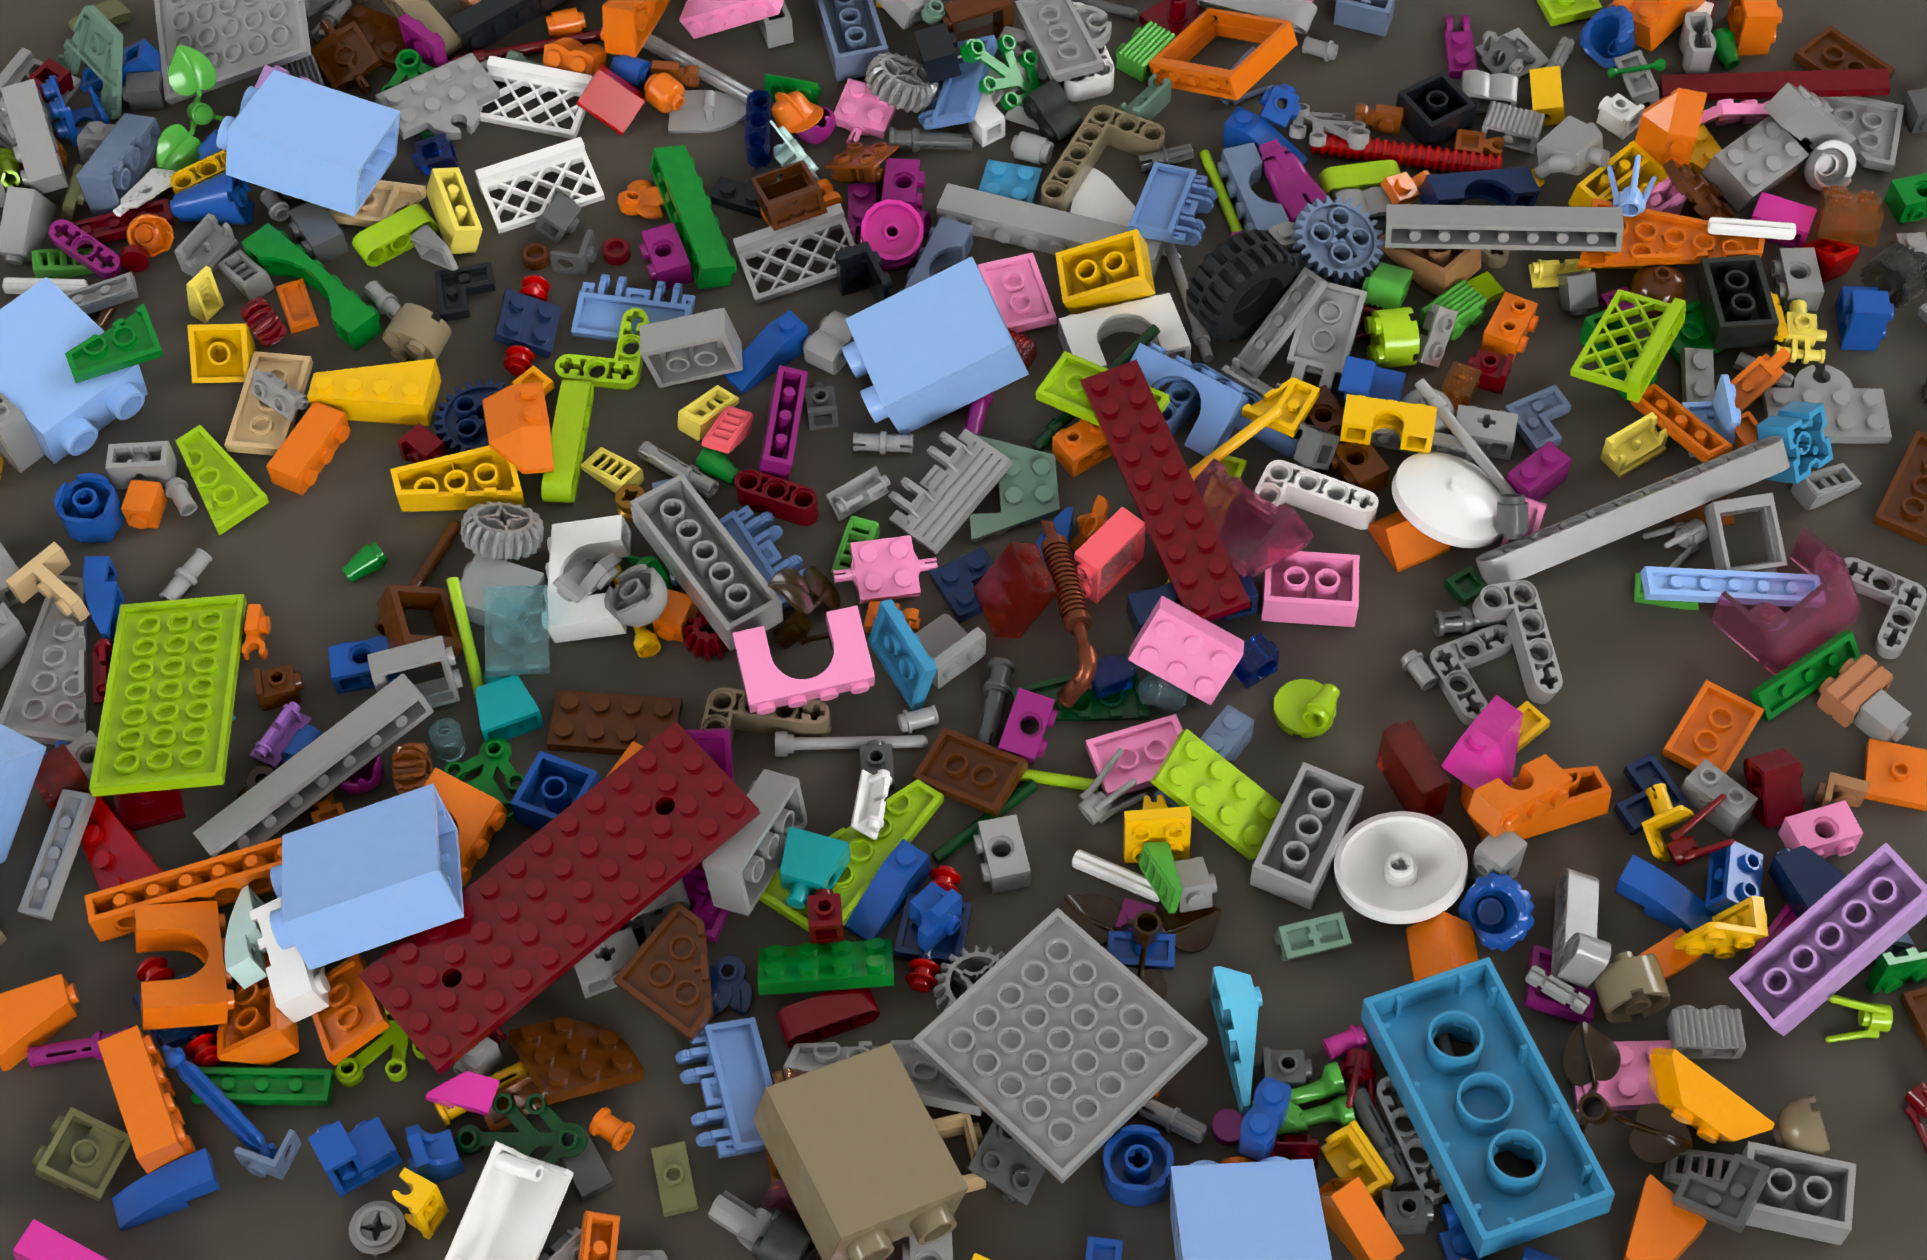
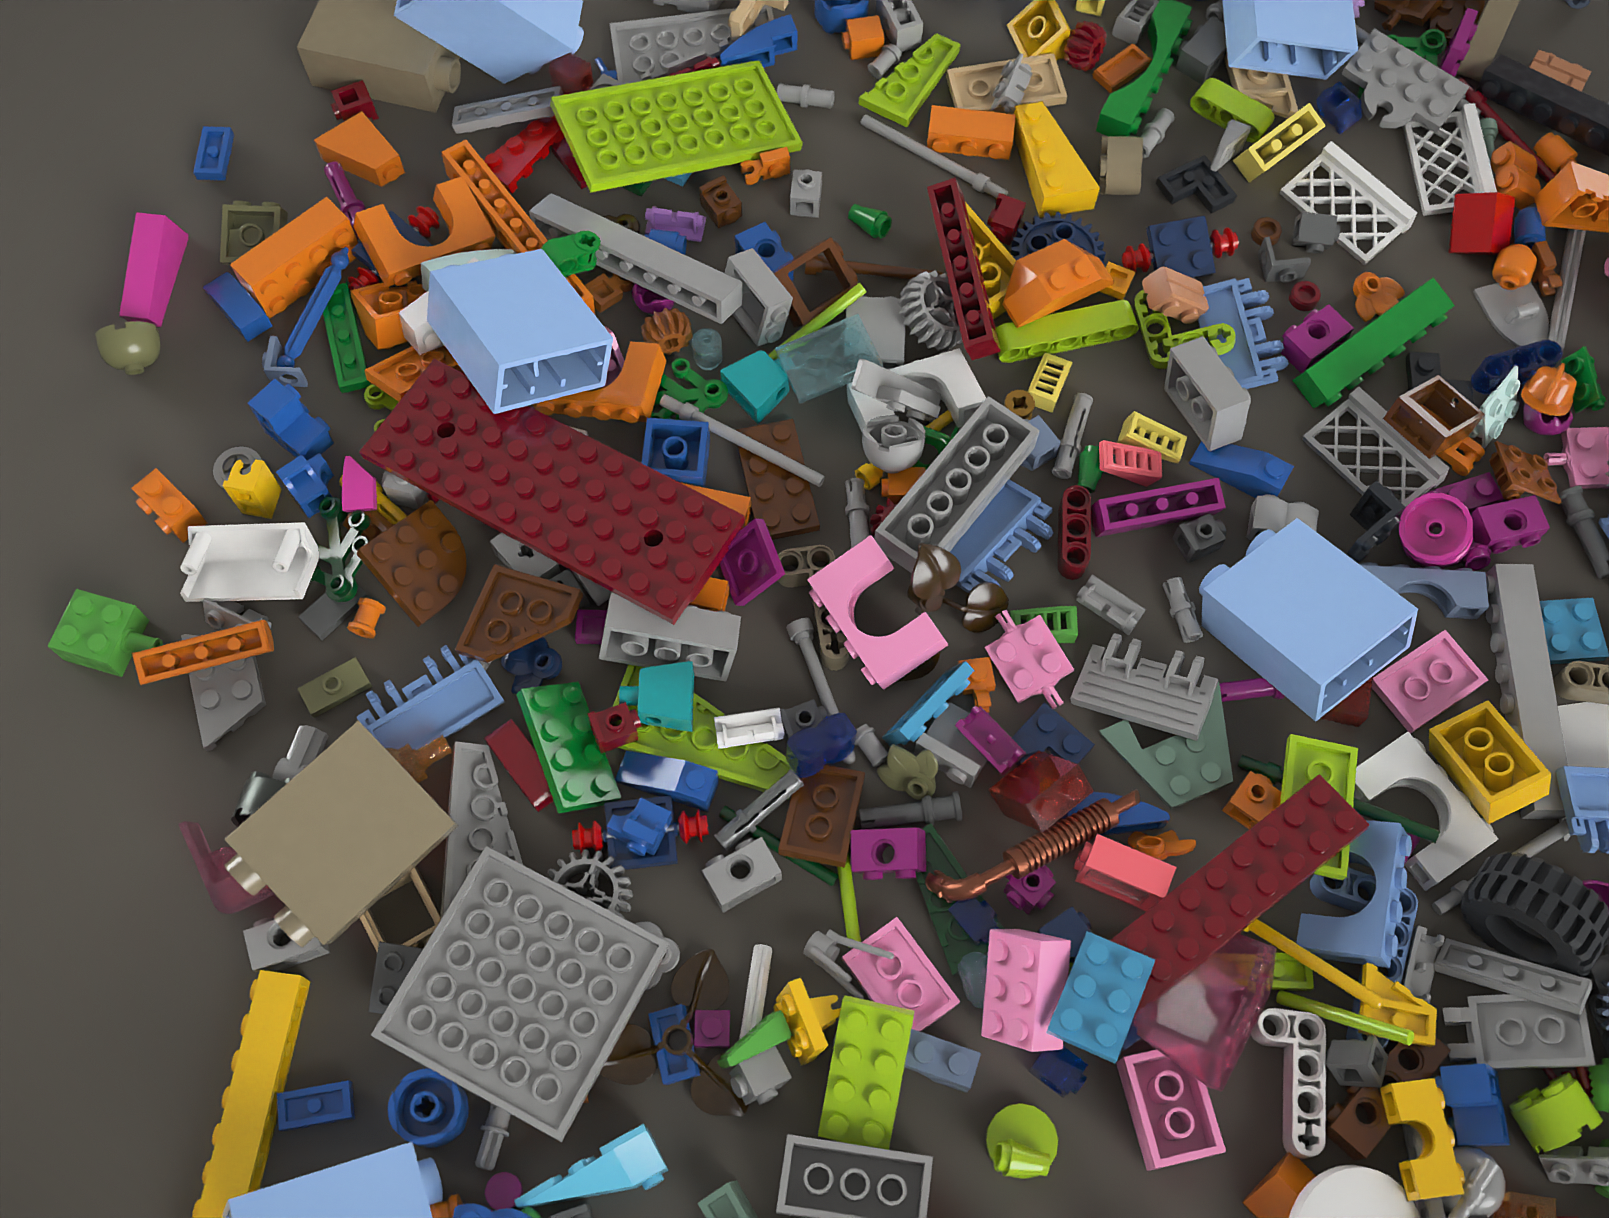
camera: 70 degrees right, 10 degrees up
none -> green piece [541,231,601,278]
none -> light grey bar [660,394,825,487]
none -> dark grey pin [714,769,804,851]
none -> clear blue brick [786,713,857,778]
none -> light grey brick [790,170,822,217]
none -> light grey pin [845,478,870,548]
none -> light grey bar [861,114,1008,198]
none -> olive plate [877,744,938,800]
none -> dark red brick [927,178,1001,360]
none -> magenta hinge [955,706,1026,776]
none -> magenta brick [1003,865,1056,915]
none -> dark azure plate [1047,931,1155,1064]
none -> nougat brick [1142,266,1209,324]
none -> lime bar [1276,990,1414,1045]

